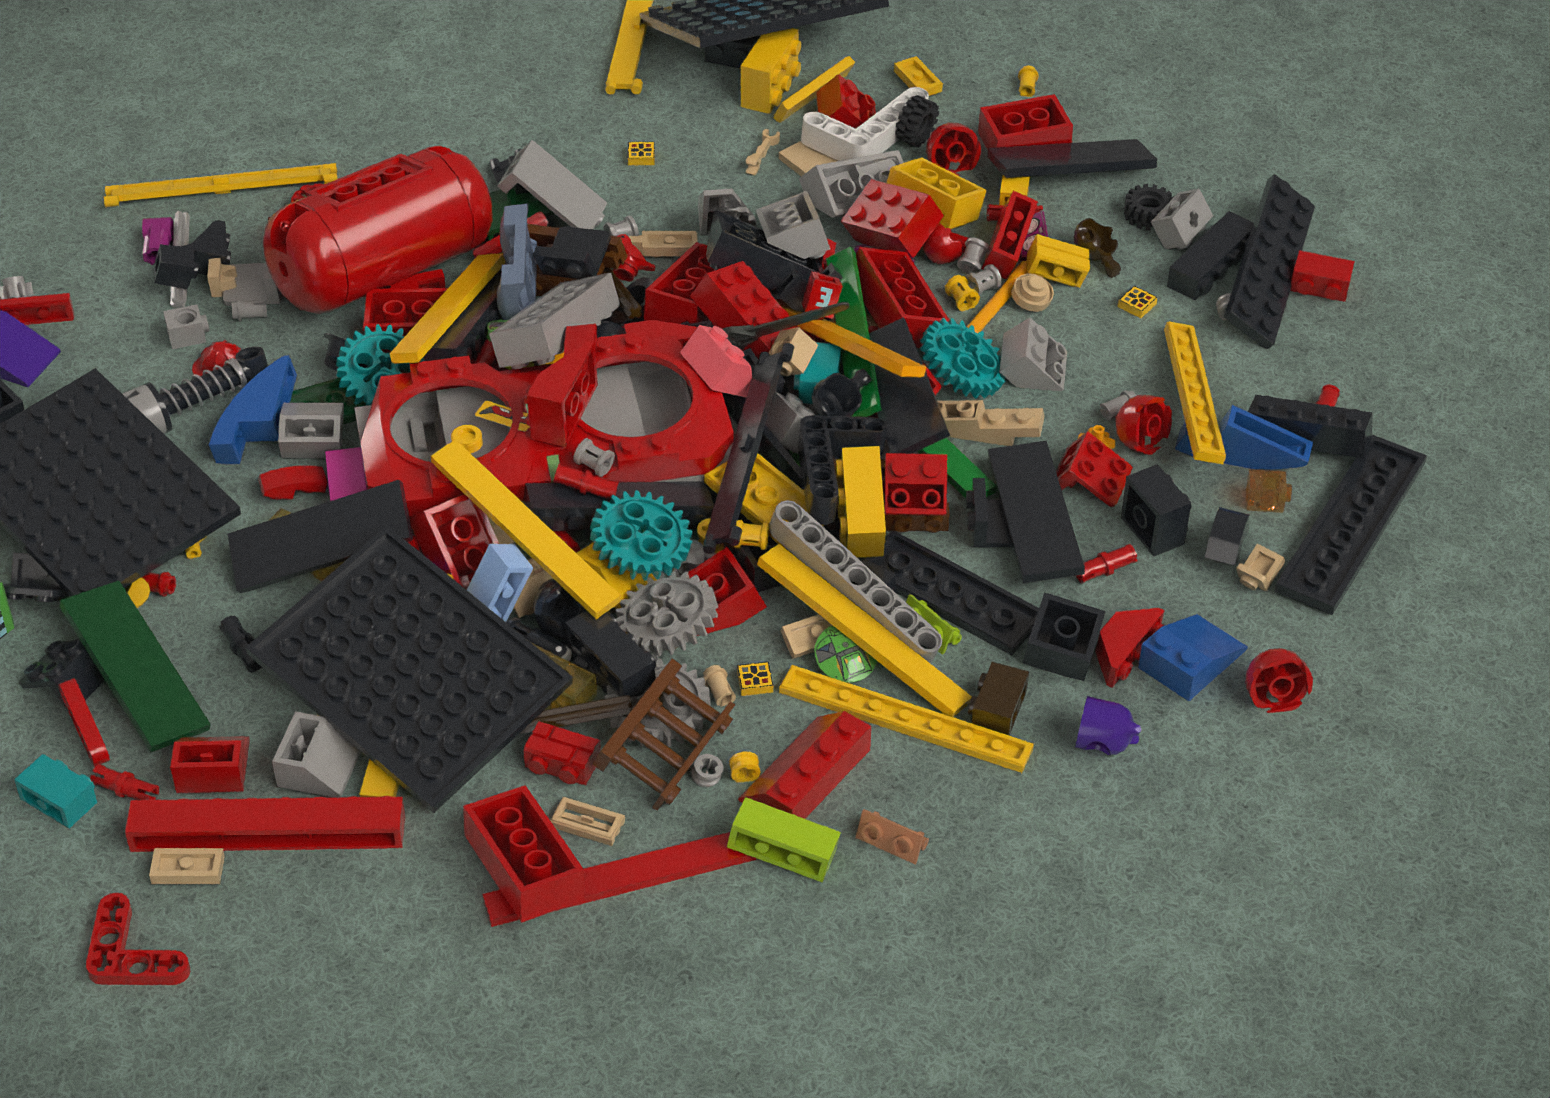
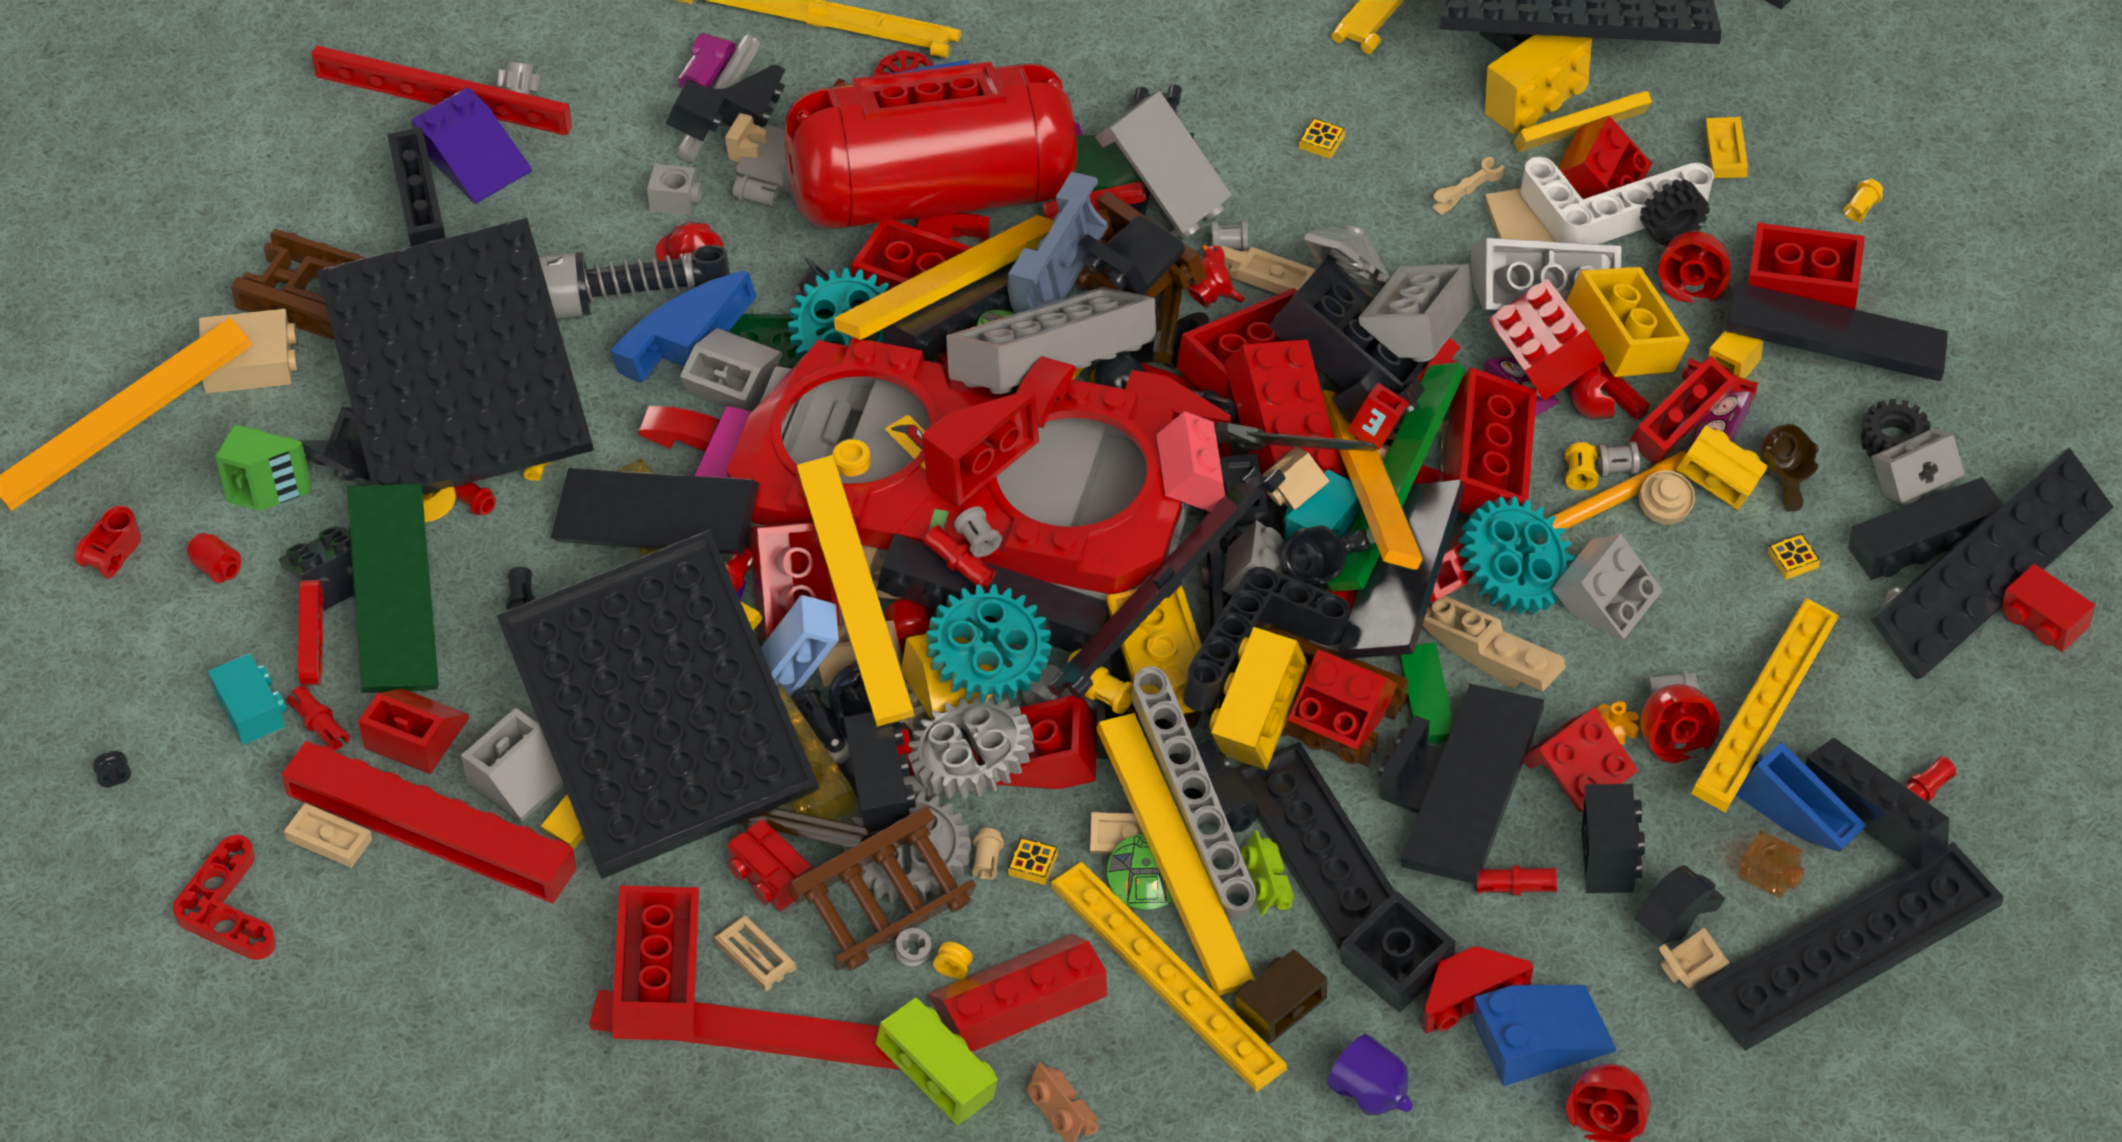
camera: 30 degrees right, 5 degrees up
light grey bush [957,237,990,273] -> none

